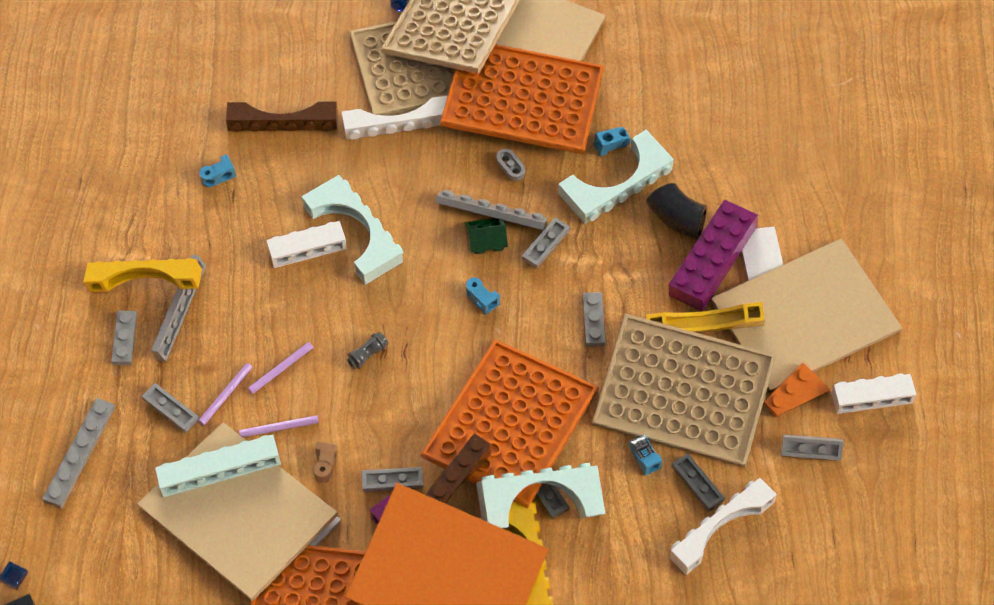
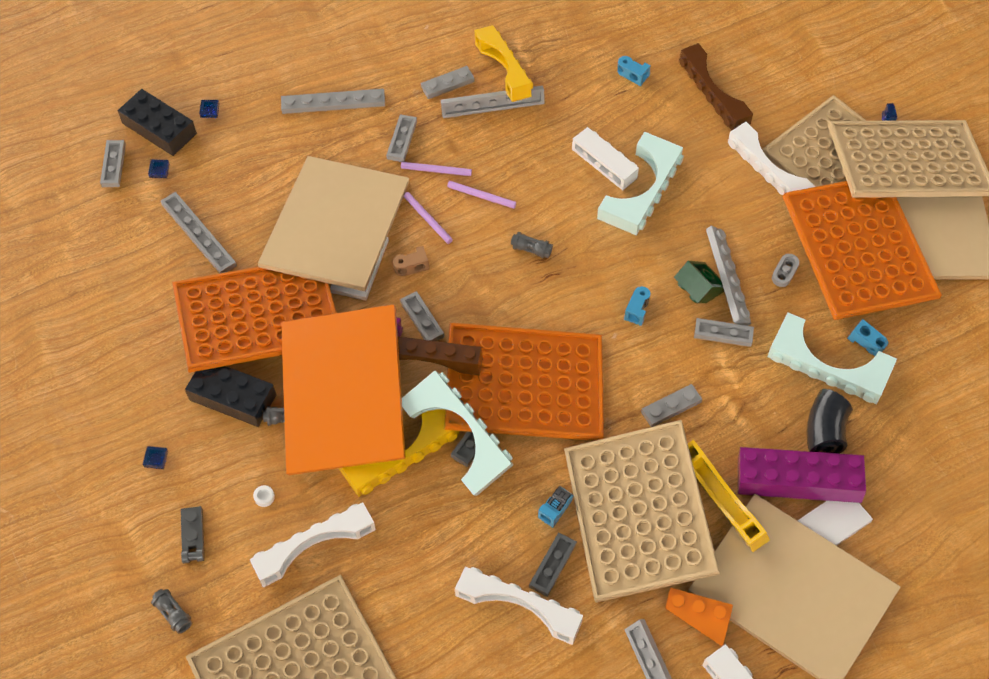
camera: 65 degrees right, 0 degrees up
light aqua brick [155,435,281,497] -> none

